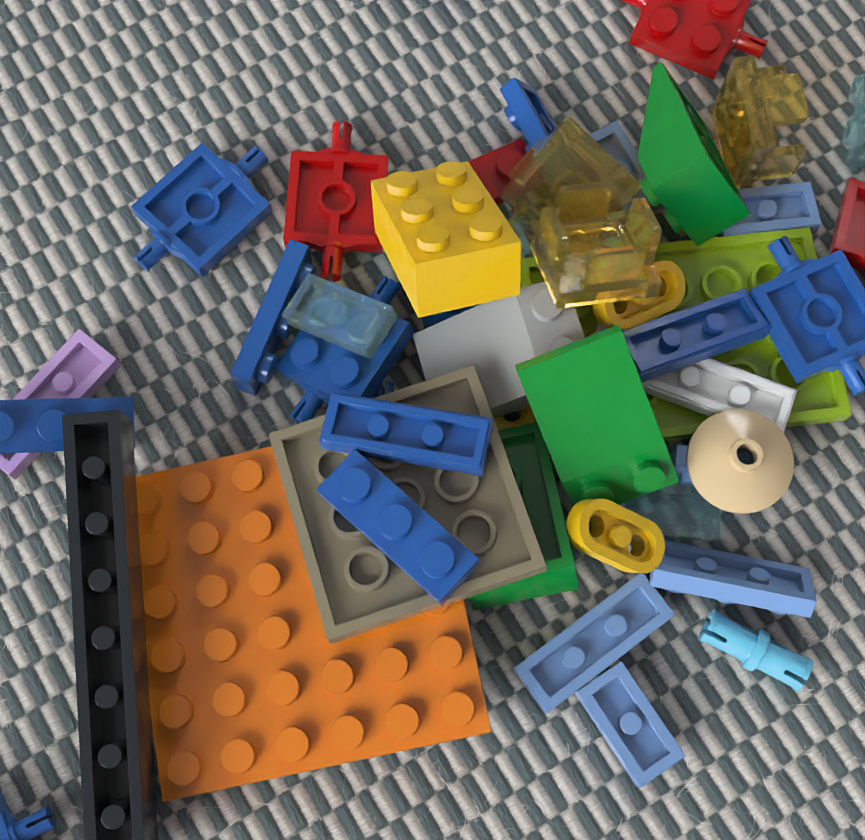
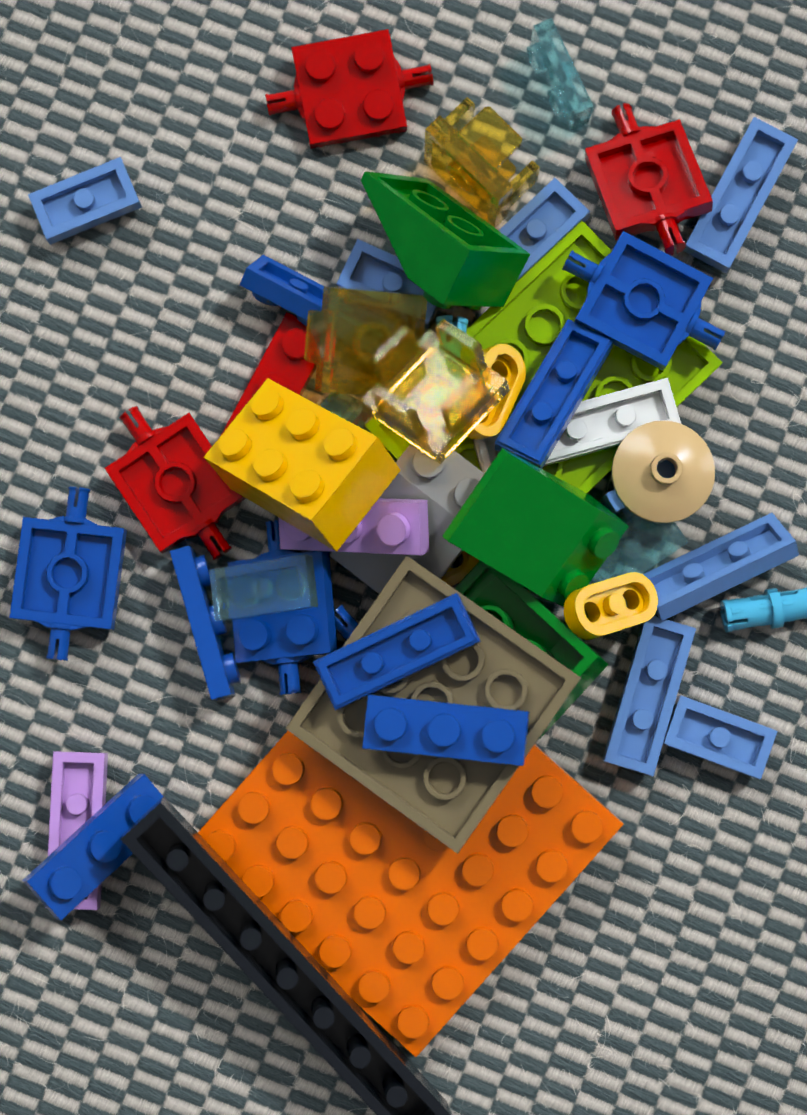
camera: 35 degrees left, 10 degrees up
none -> lavender plate [278,498,429,555]

